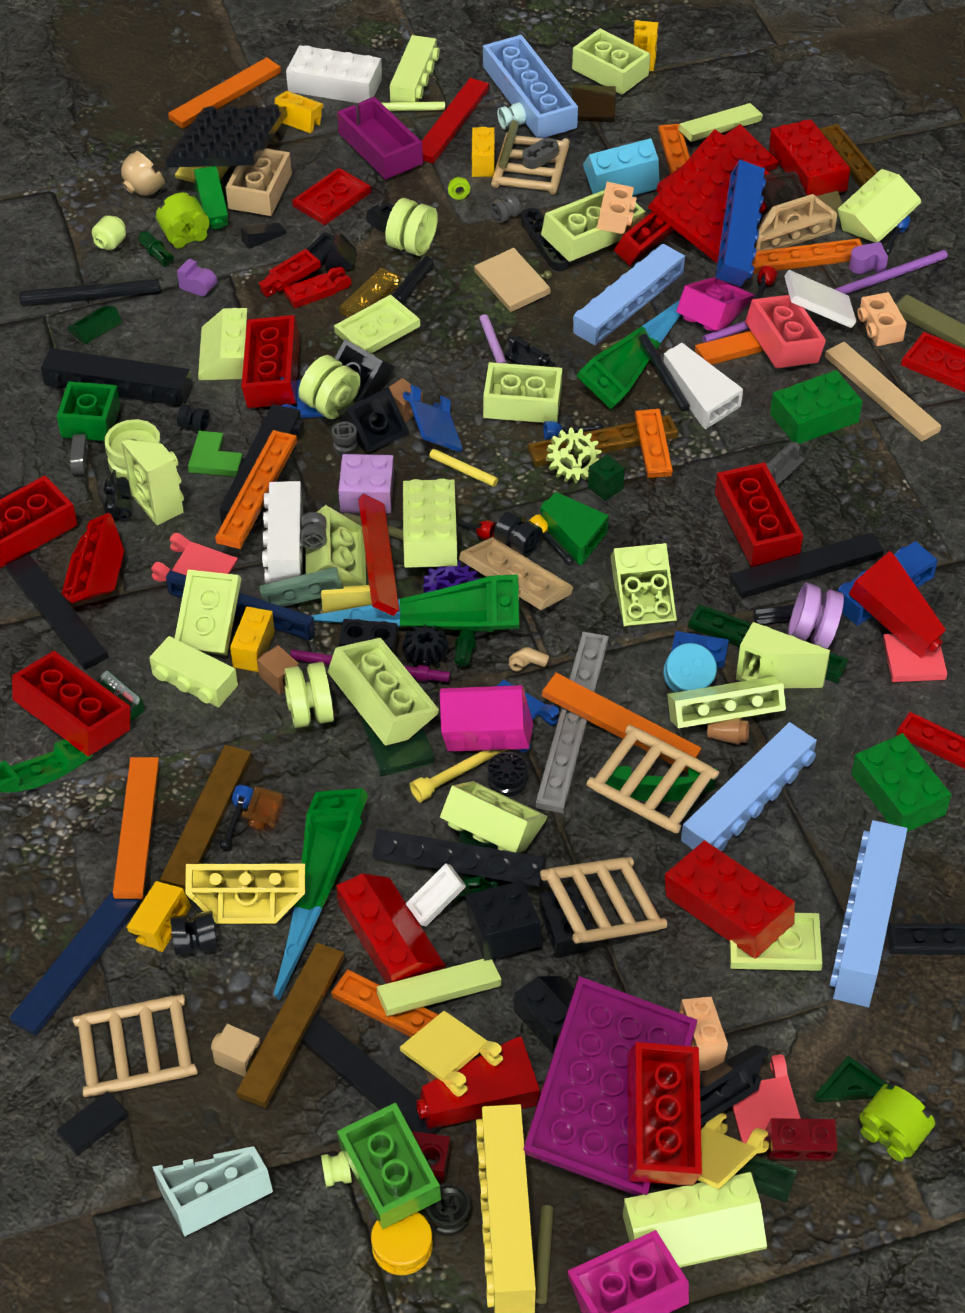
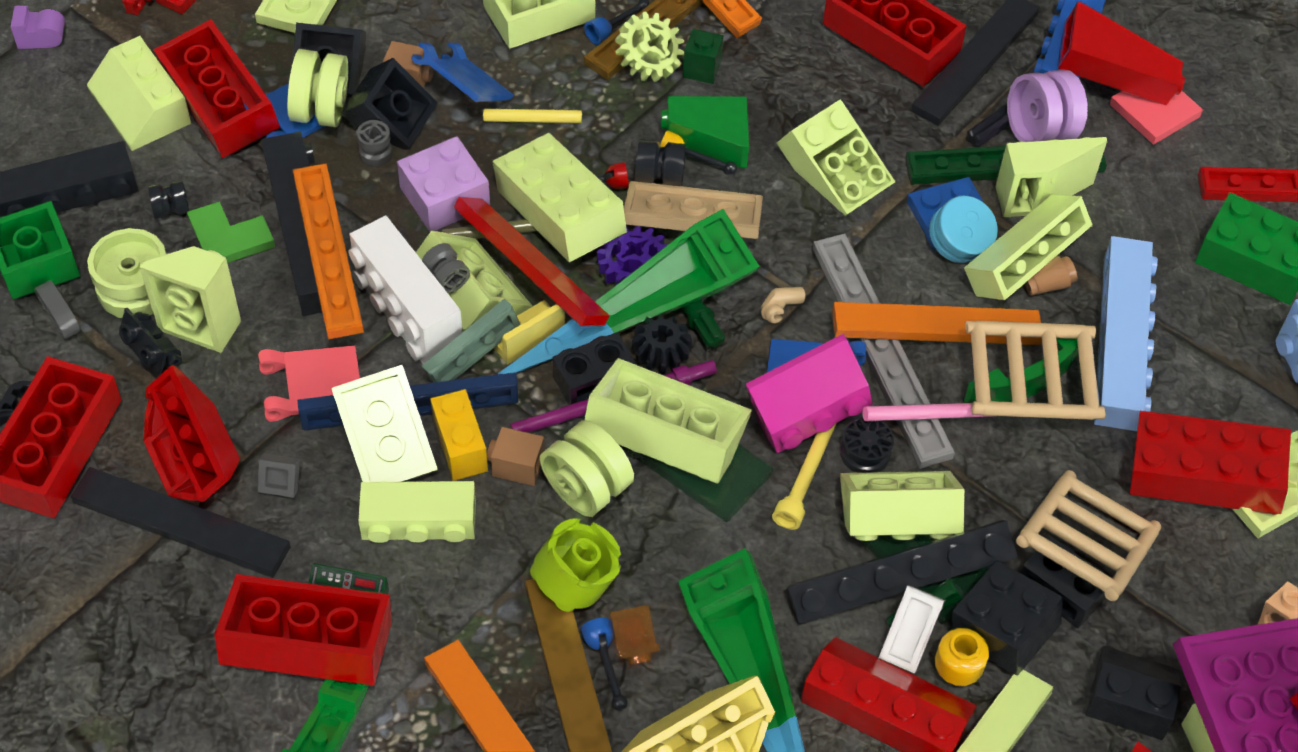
camera: 35 degrees left, 5 degrees up
none -> dark grey tile [258,453,299,498]
none -> lime brick [530,519,621,612]
none -> bright pink bar [862,403,992,421]
none -> yellow head [935,628,989,686]

